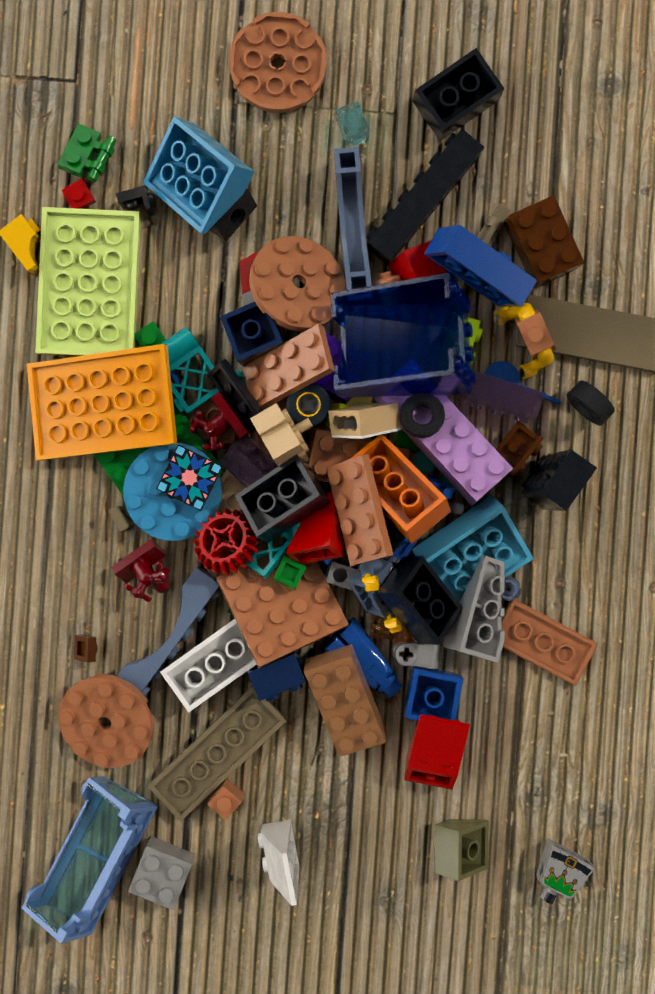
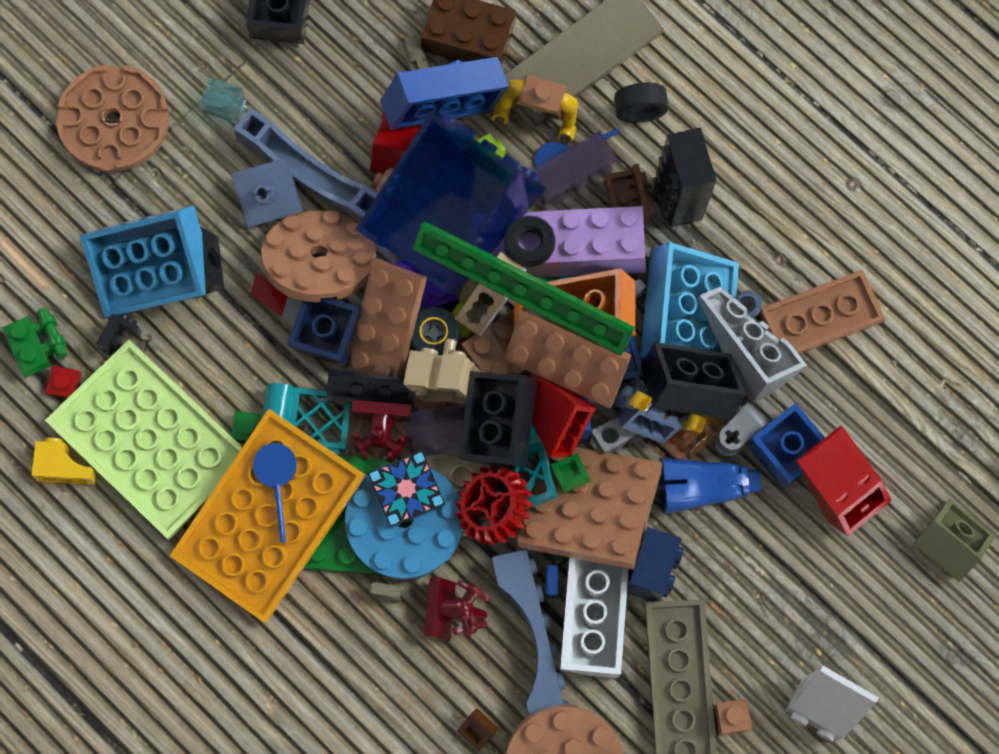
camera: 50 degrees left, 15 degrees down
medium nougat brick [304,644,386,757] -> none
black brick [366,129,485,265] -> none
none -> sand blue tile [232,157,303,228]
none -> blue piece [253,443,297,543]
none -> green tile [412,222,635,355]
none -> blue tile [545,565,558,599]

